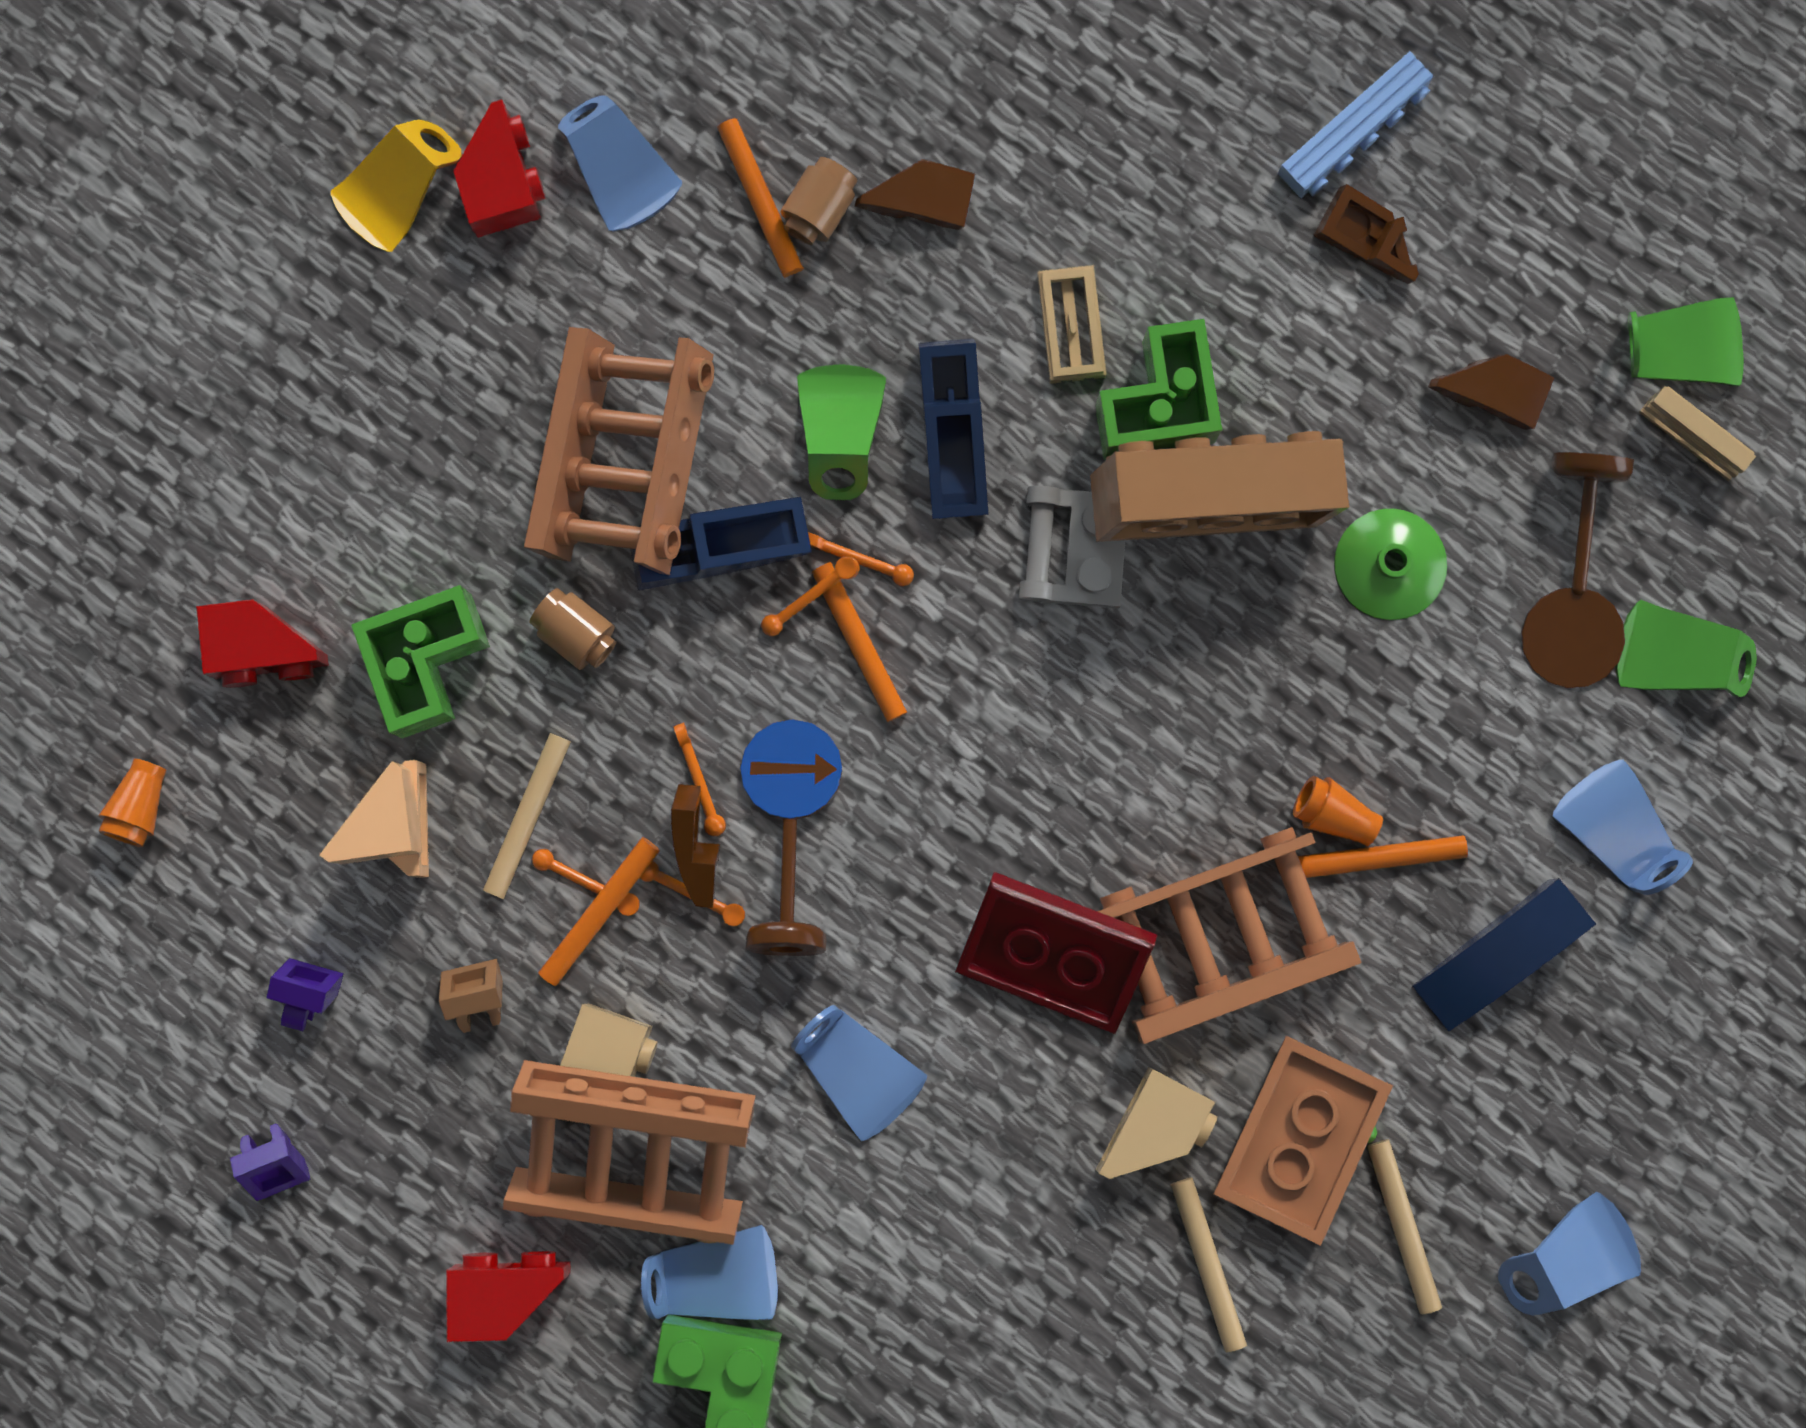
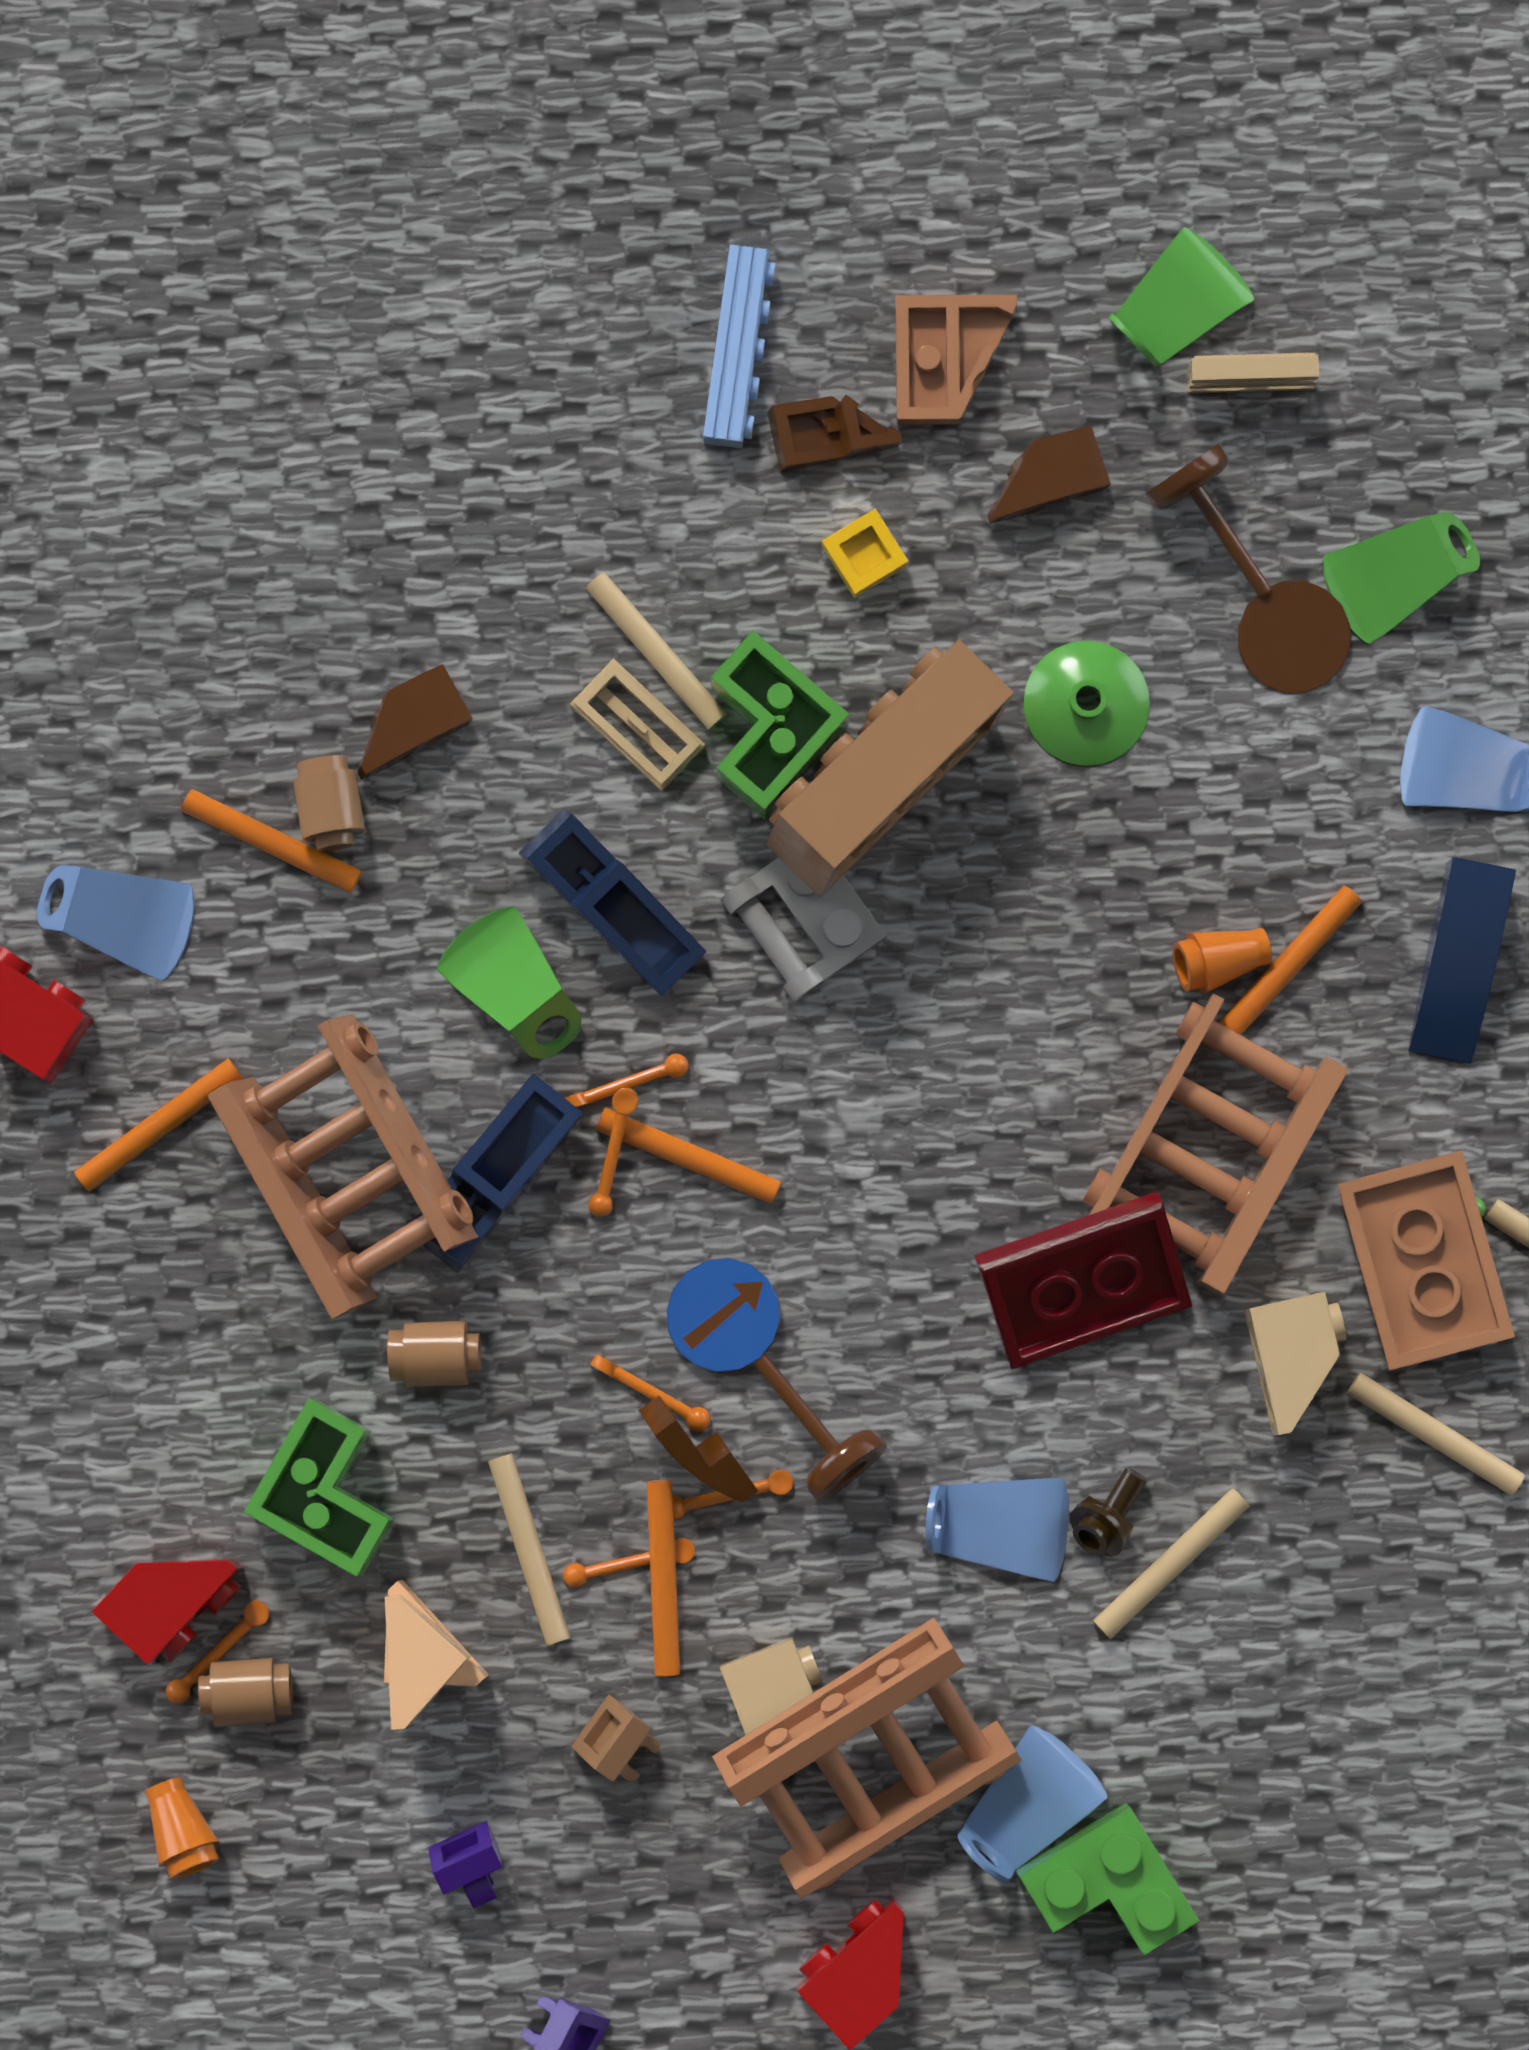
camera: 40 degrees left, 0 degrees up
none -> orange bar [74,1058,243,1192]
none -> orange hinge [165,1600,270,1704]
none -> medium nougat brick [198,1658,293,1727]
none -> tan bar [586,572,728,731]
none -> yellow plate [821,508,909,599]
none -> nougat wing [895,294,1017,425]
none -> dark brown plate [1069,1467,1148,1557]
none -> tan bar [1093,1488,1250,1639]

